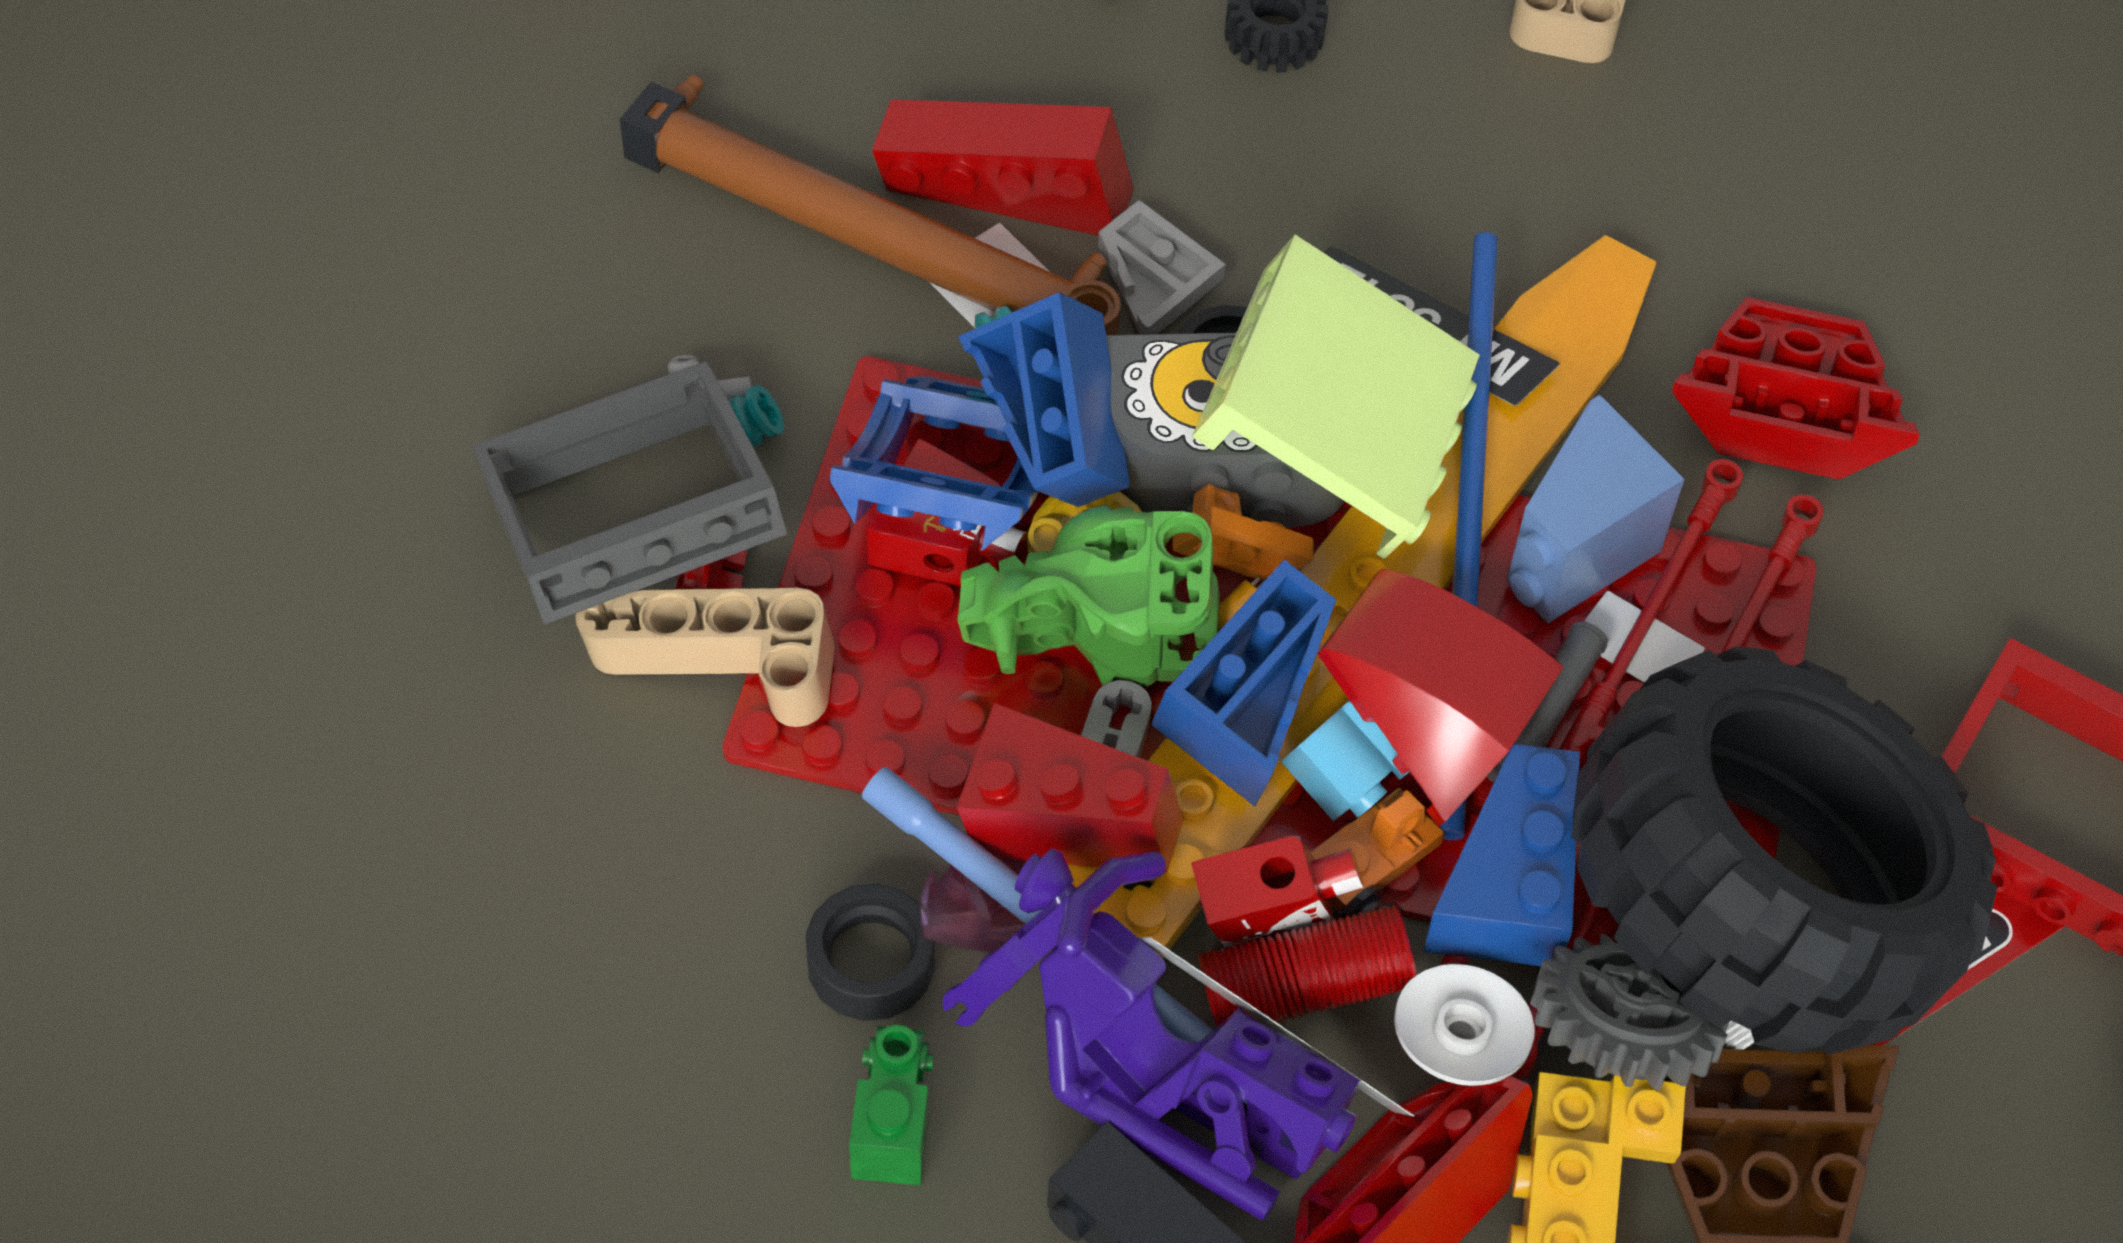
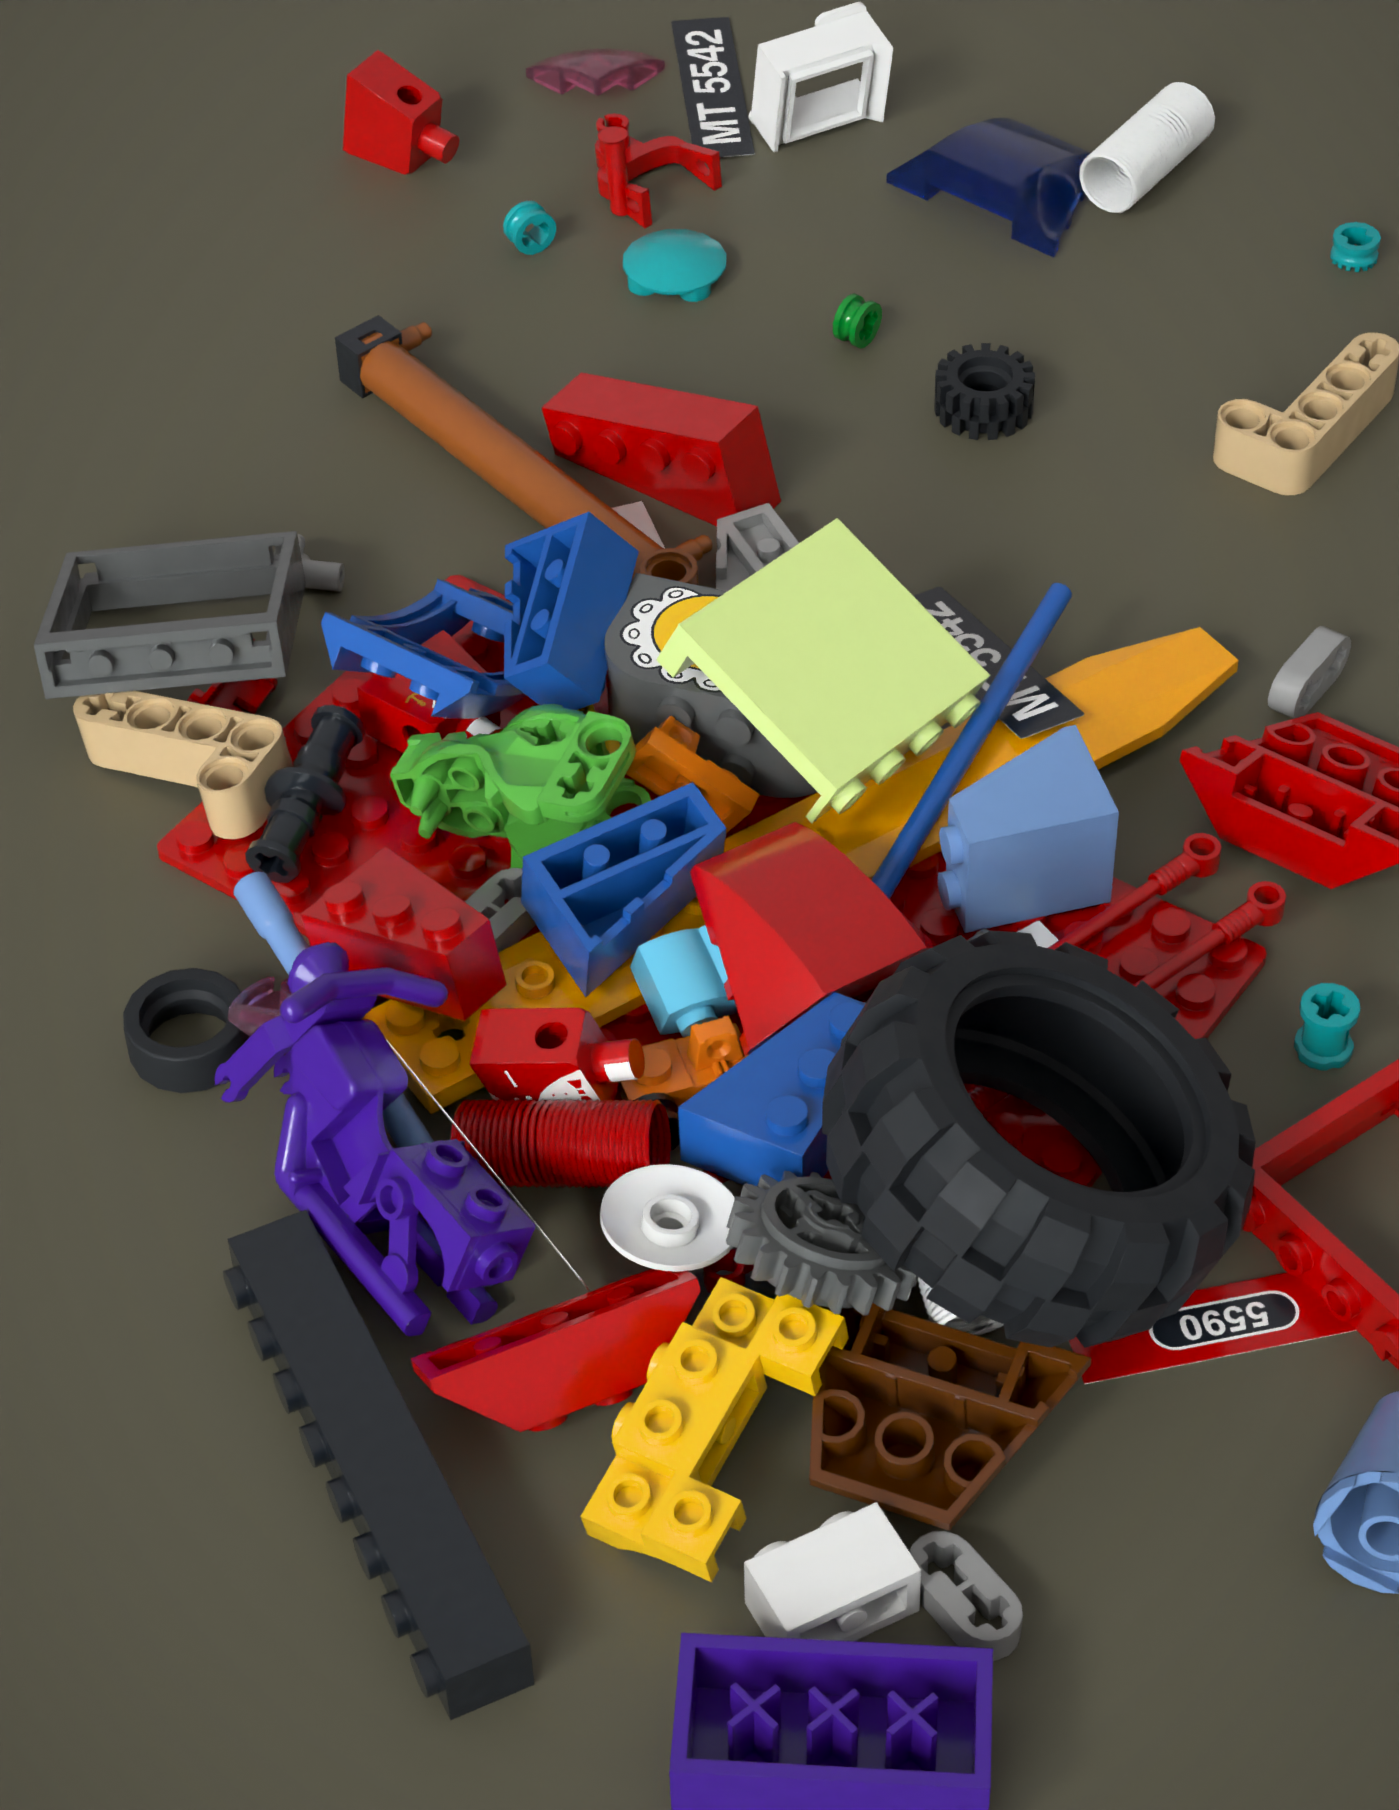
camera: 25 degrees right, 10 degrees down
teal bush [728,385,784,448] -> none
green brick [849,1025,934,1185] -> none
none -> black piece [245,705,366,883]
none -> light grey beam [1268,626,1351,719]
none -> teal bush [1294,983,1361,1071]

